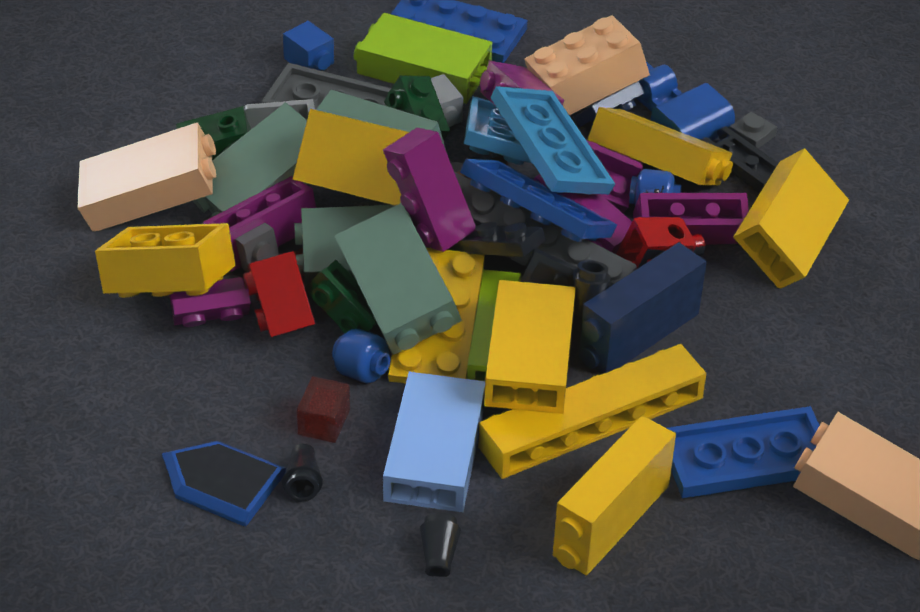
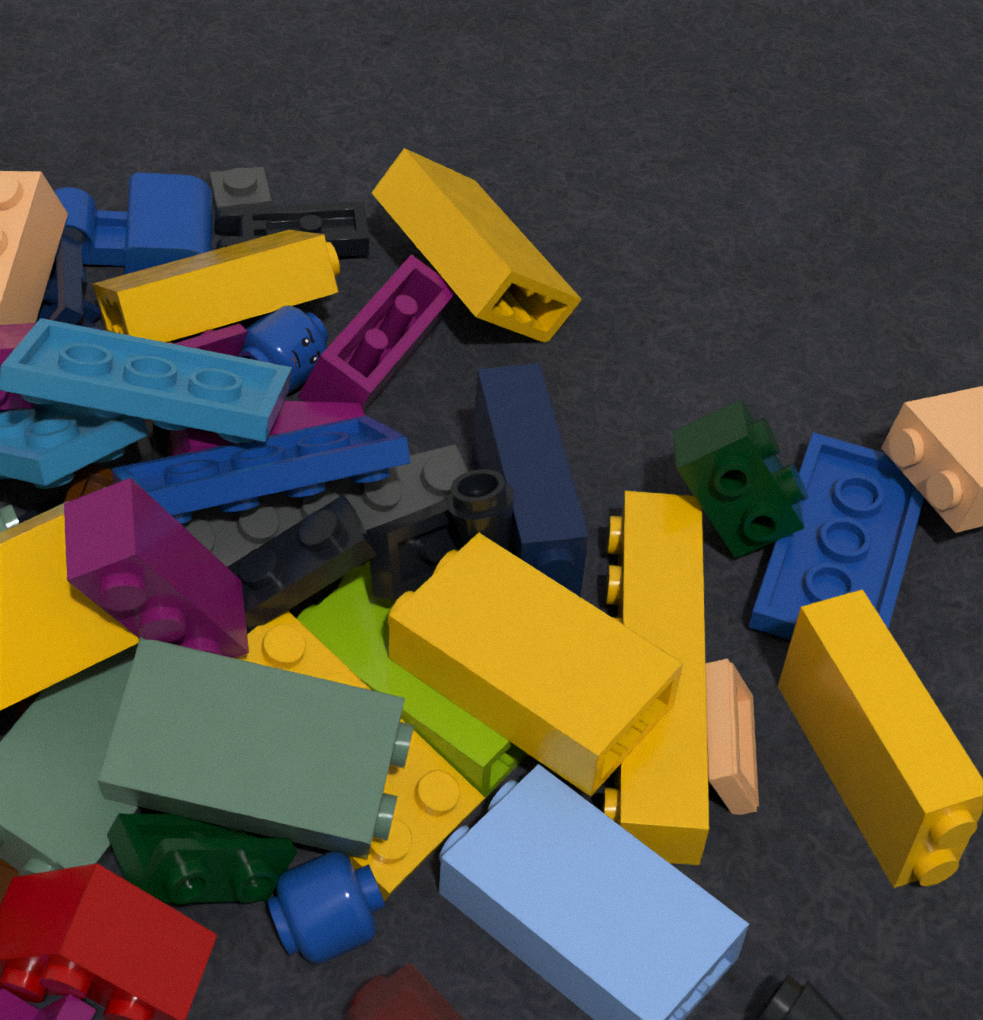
camera: 60 degrees left, 5 degrees up
red torso [616,217,705,269] -> none
none -> dark green brick [672,399,808,558]
none -> light nougat tile [705,658,759,815]

